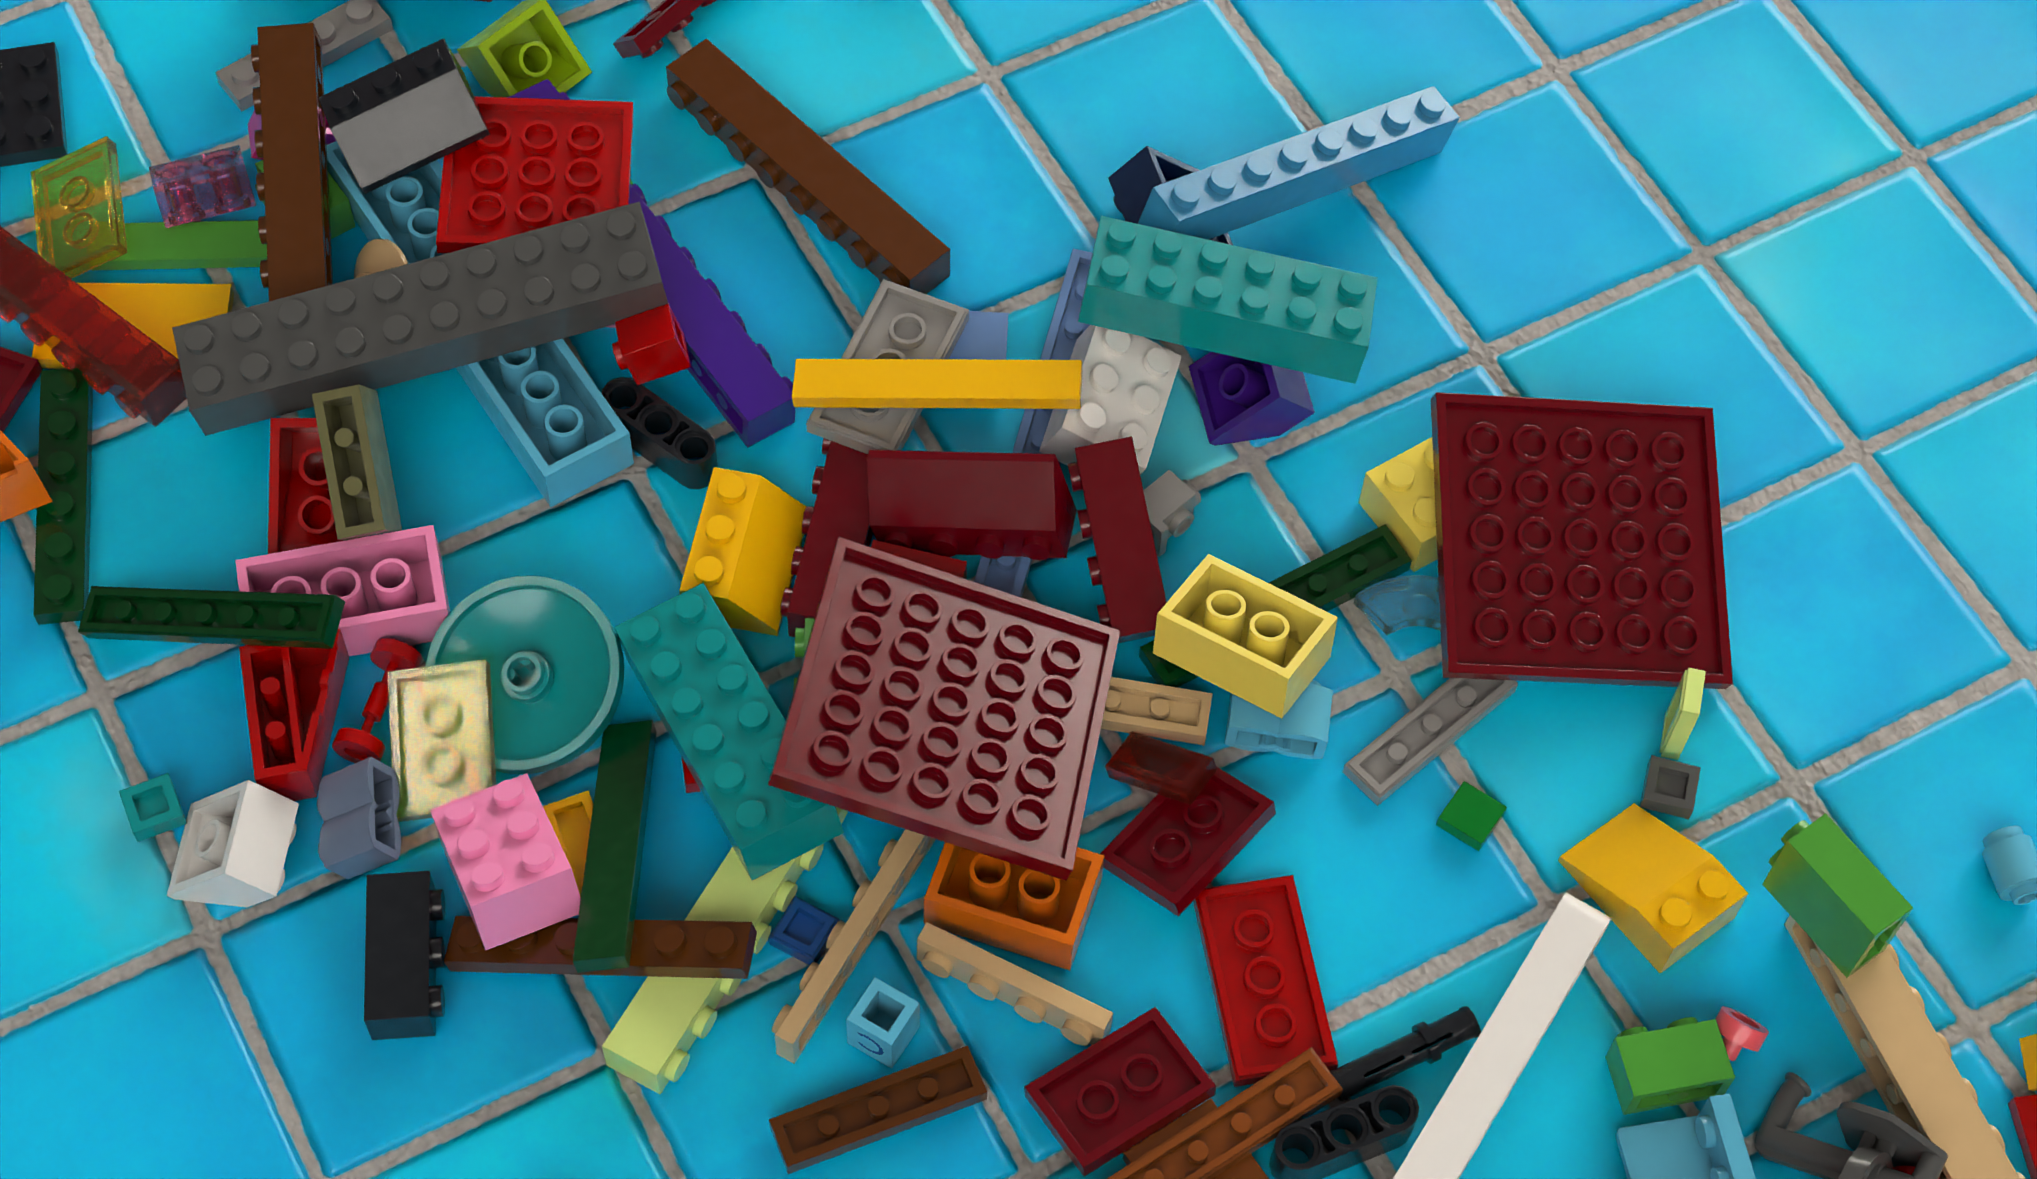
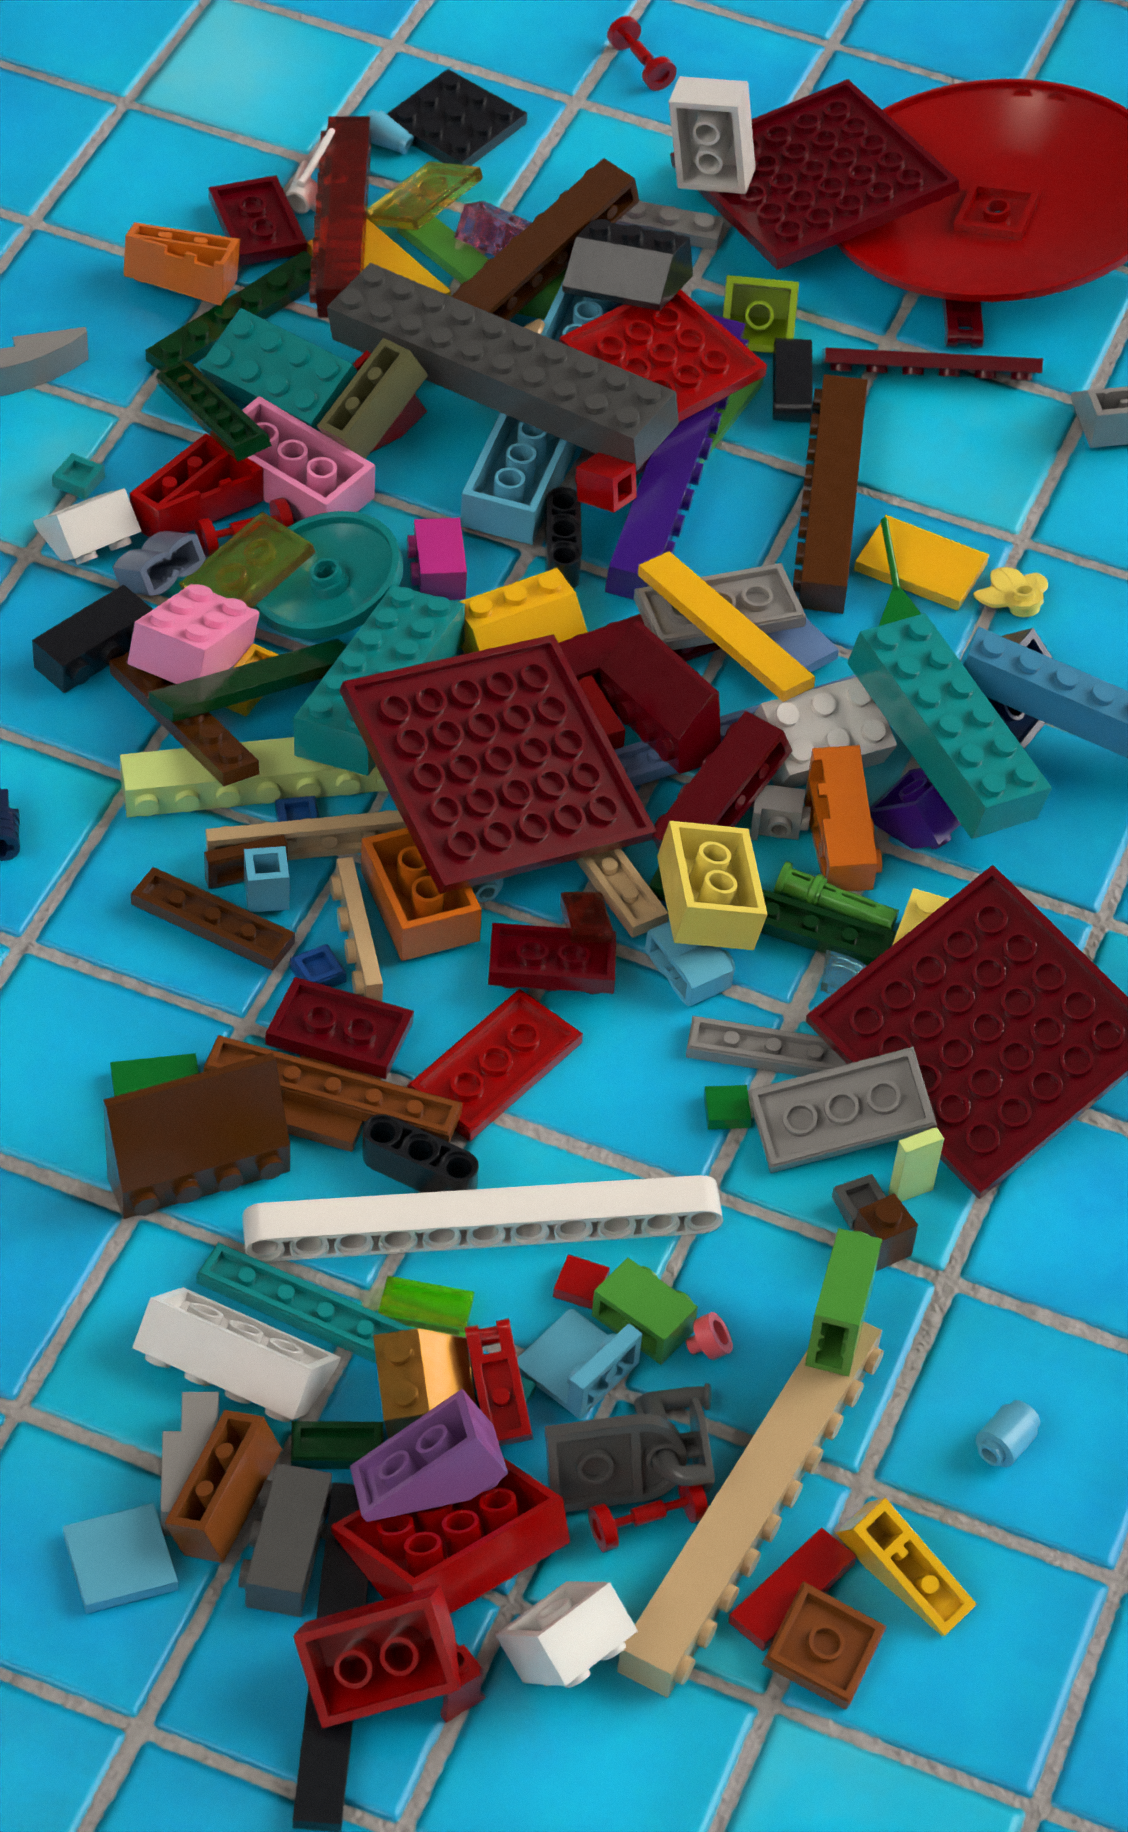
camera: 50 degrees right, 10 degrees down
black pin [1330,1006,1481,1102] -> none
yellow slope [1558,803,1749,974] -> none
none -> teal brick [198,308,358,434]
none -> reddish brown tile [204,834,288,889]
none -> blue tile [290,944,346,987]
none -> dark pink brick [407,518,467,600]
none -> red tile [553,1254,610,1310]
none -> light grey tile [748,1047,937,1173]
none -> black beam [773,337,813,423]
none -> bright green pin [774,861,899,931]
none -> orange wedge [804,745,882,891]
none -> reddish brown brick [853,1193,918,1271]
none -> yellow tile [854,515,989,611]
none -> green piece [879,517,921,626]
none -> light yellow plate [973,567,1048,617]

